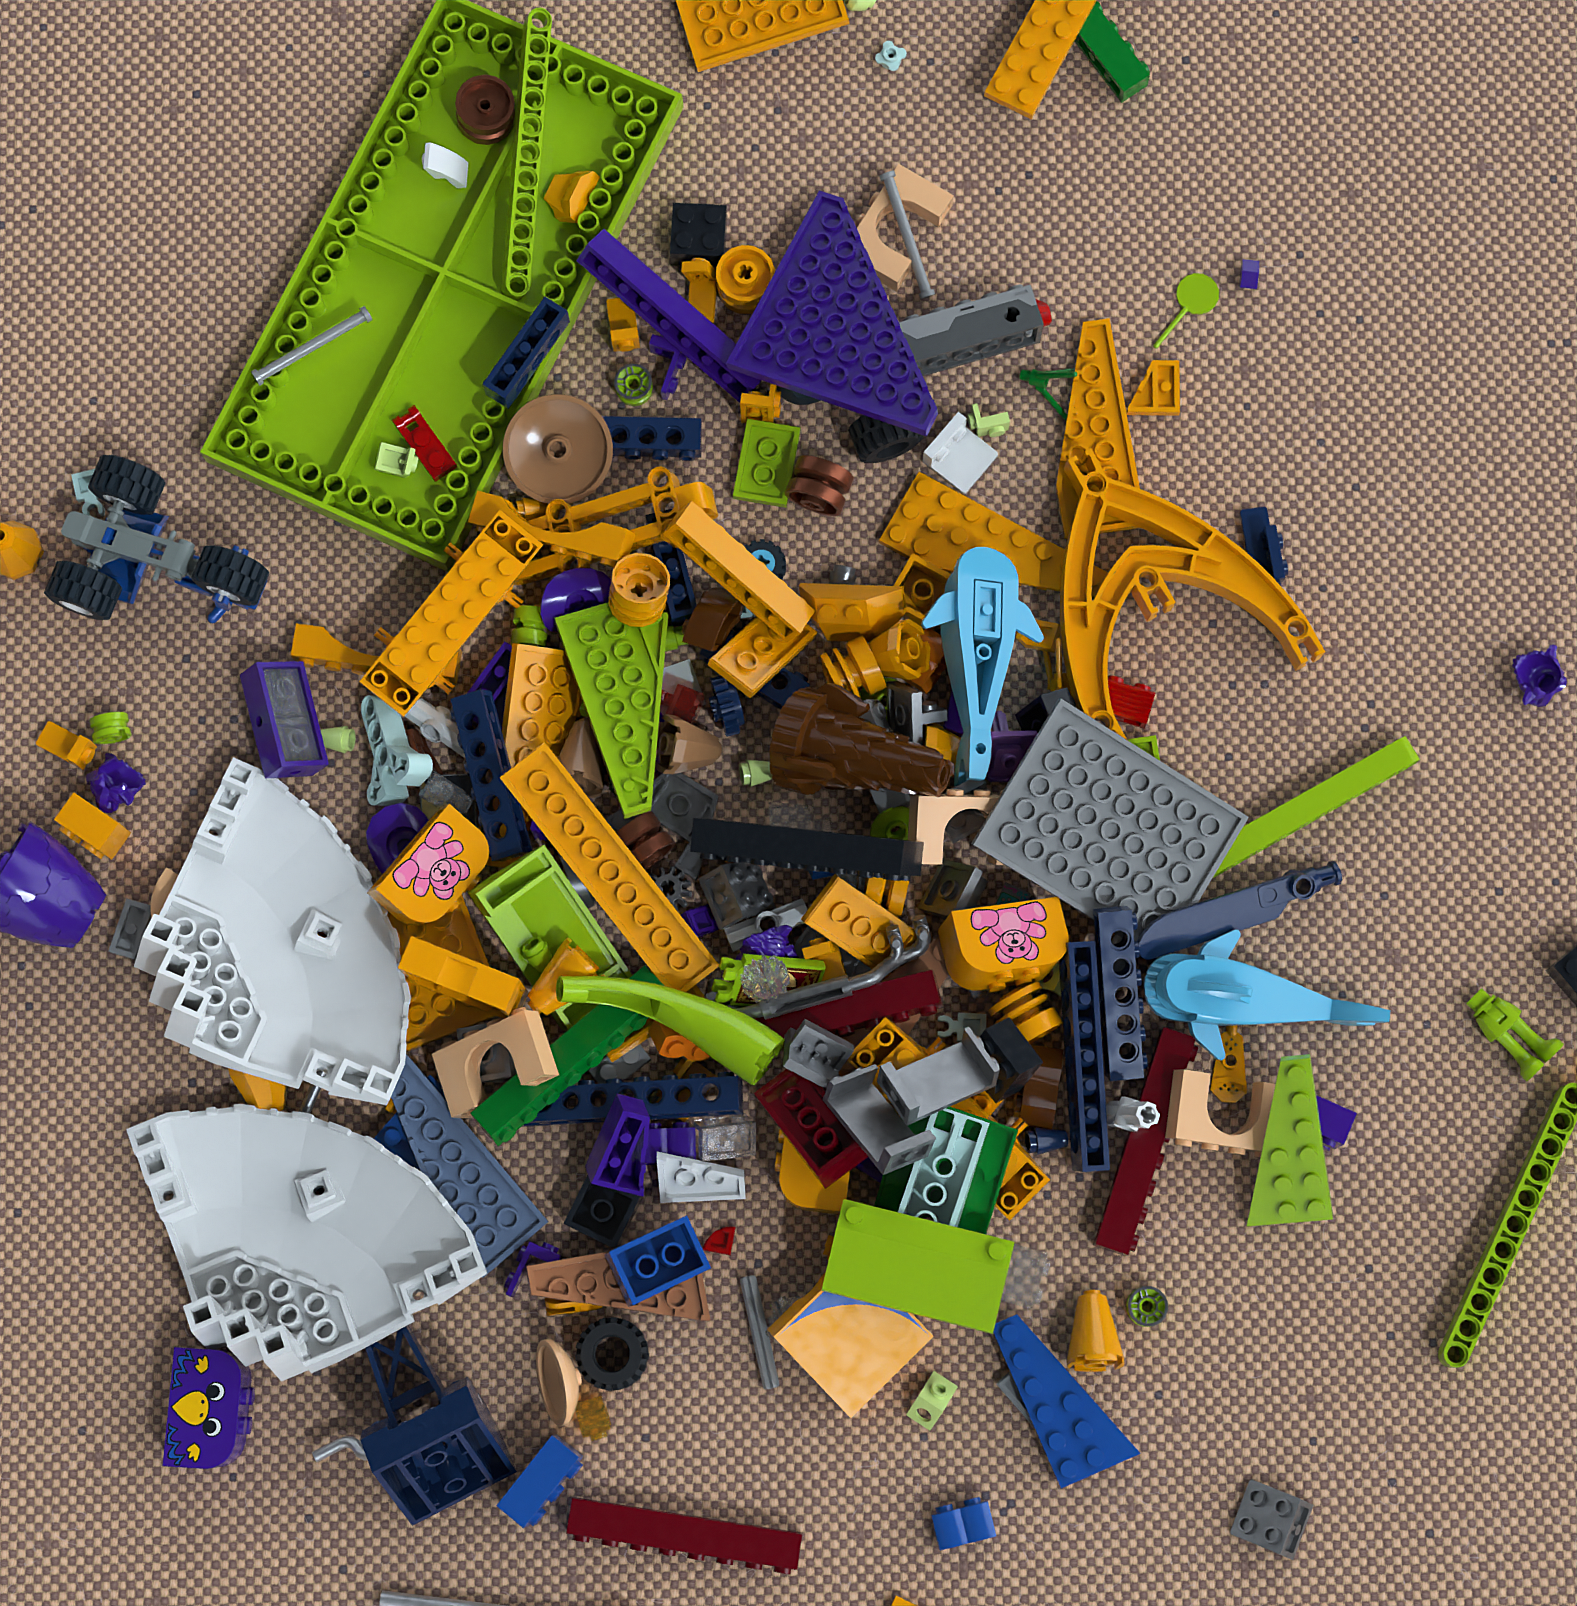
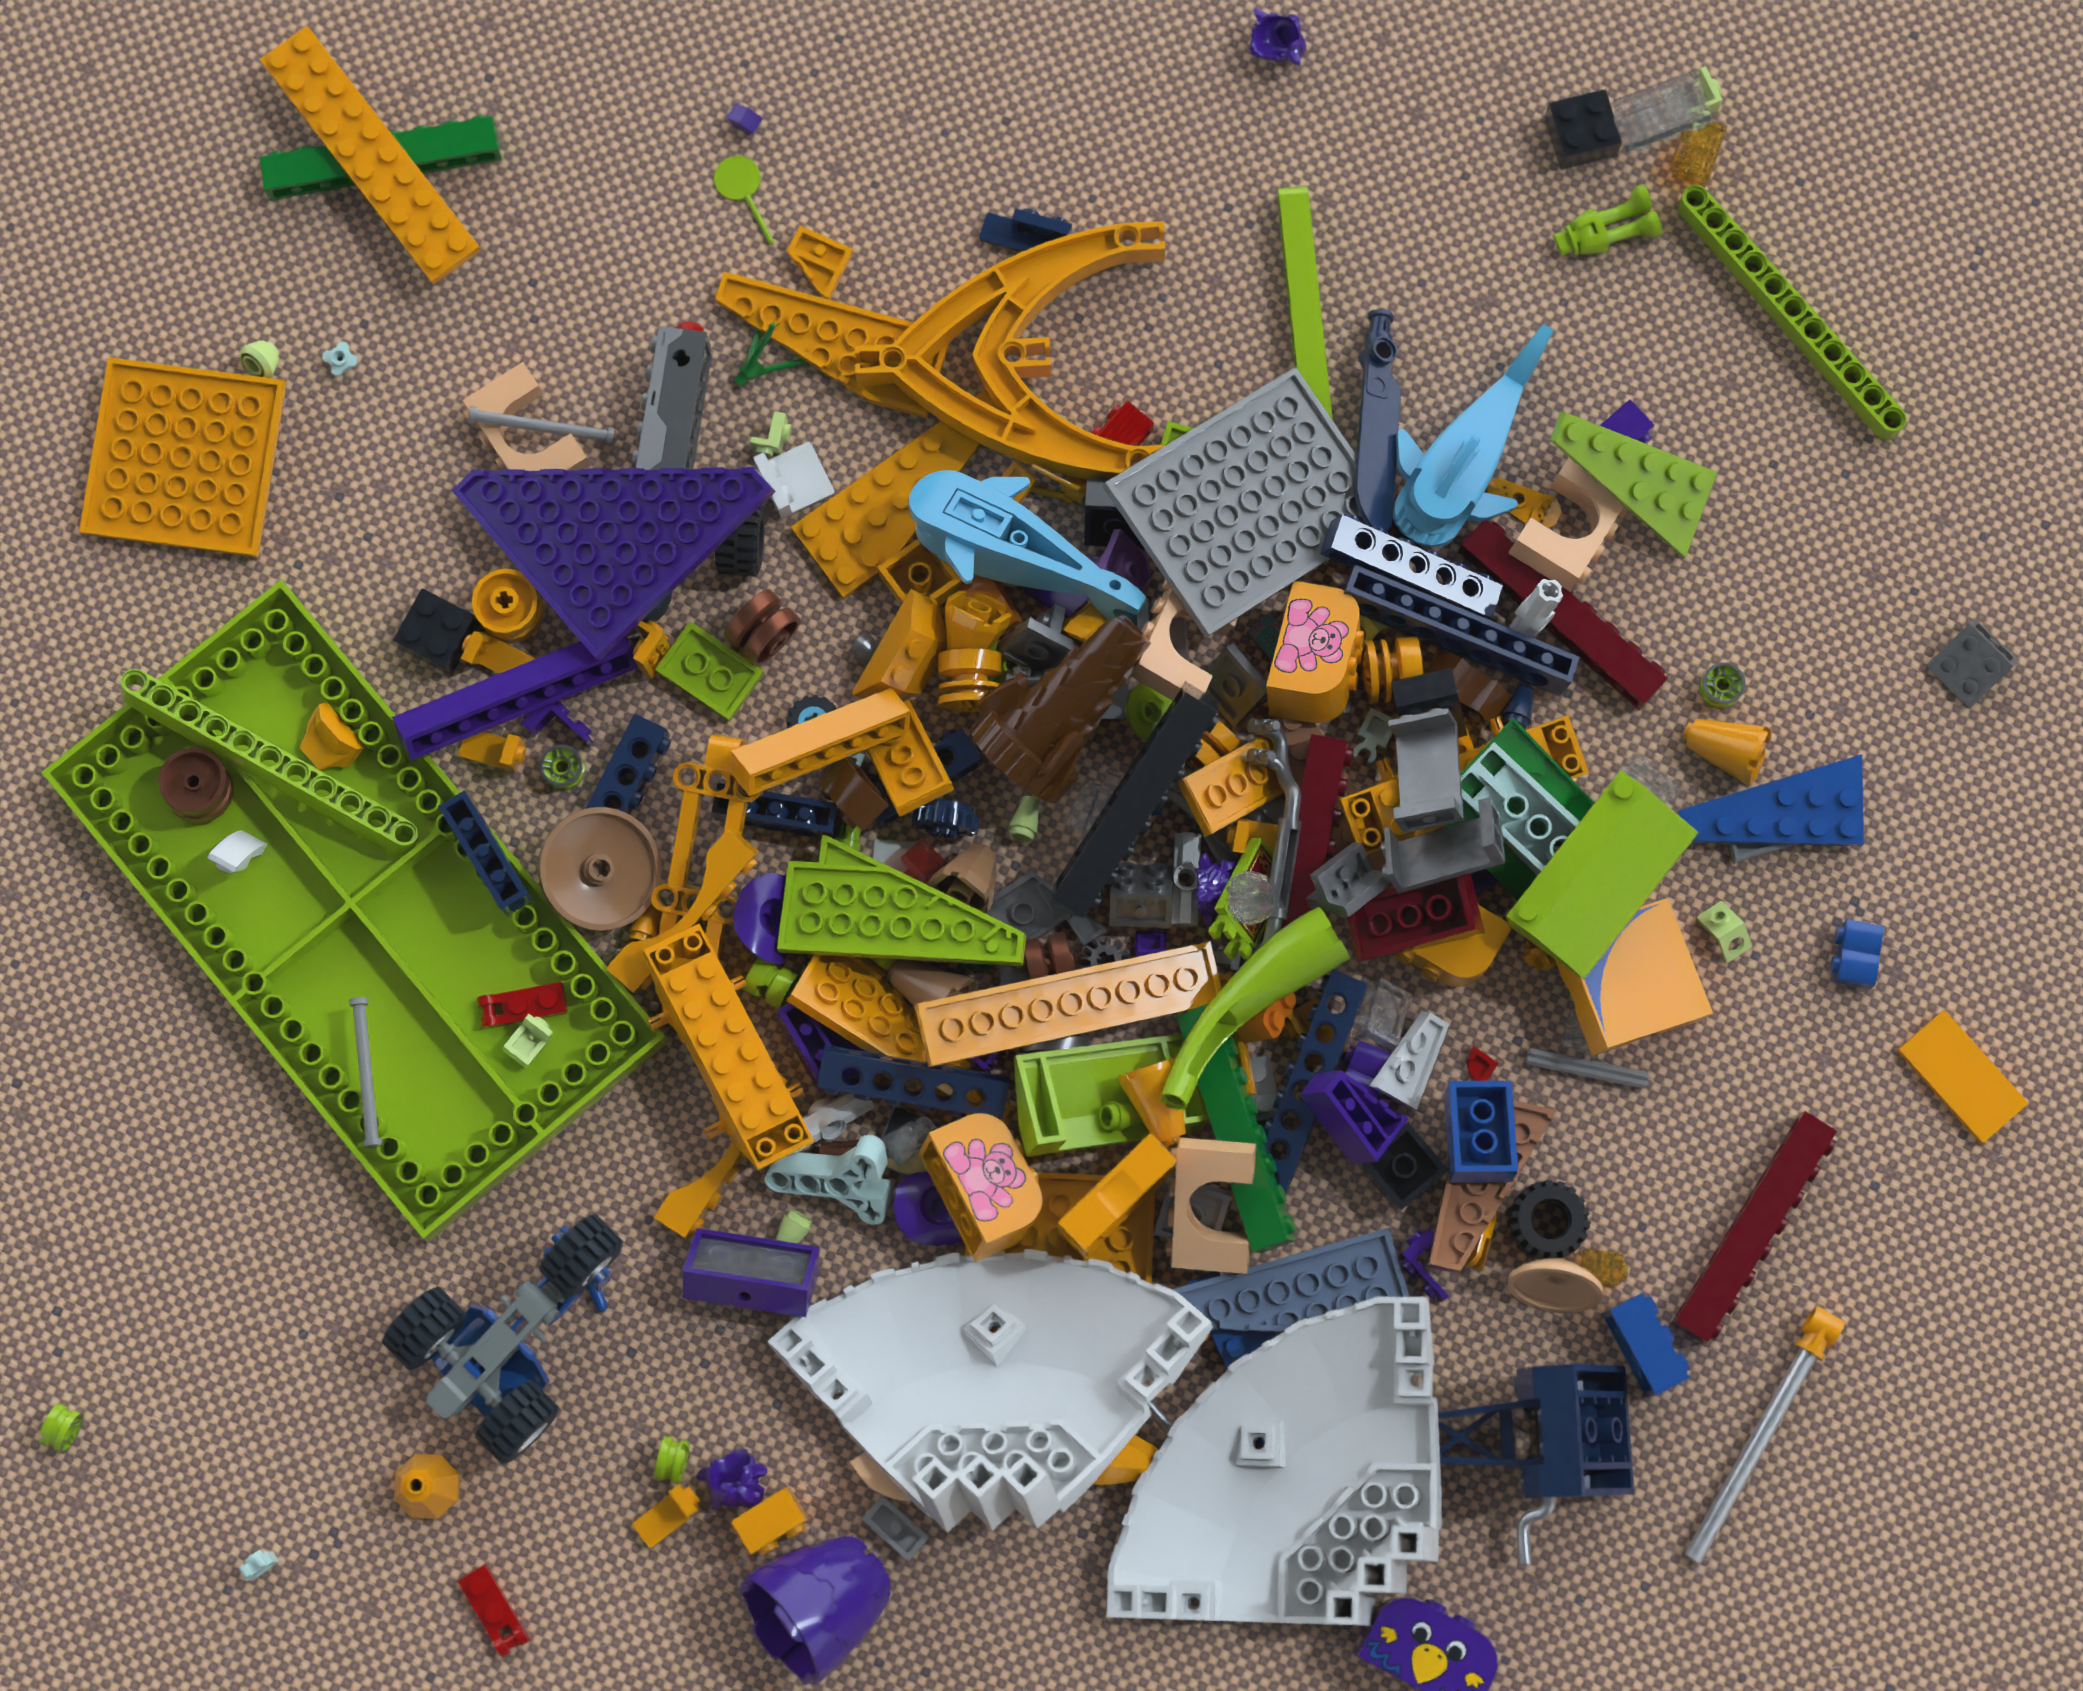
camera: 65 degrees left, 0 degrees up
light aqua plate [71,469,105,516] -> none
light orange wheel [608,553,670,627] -> none

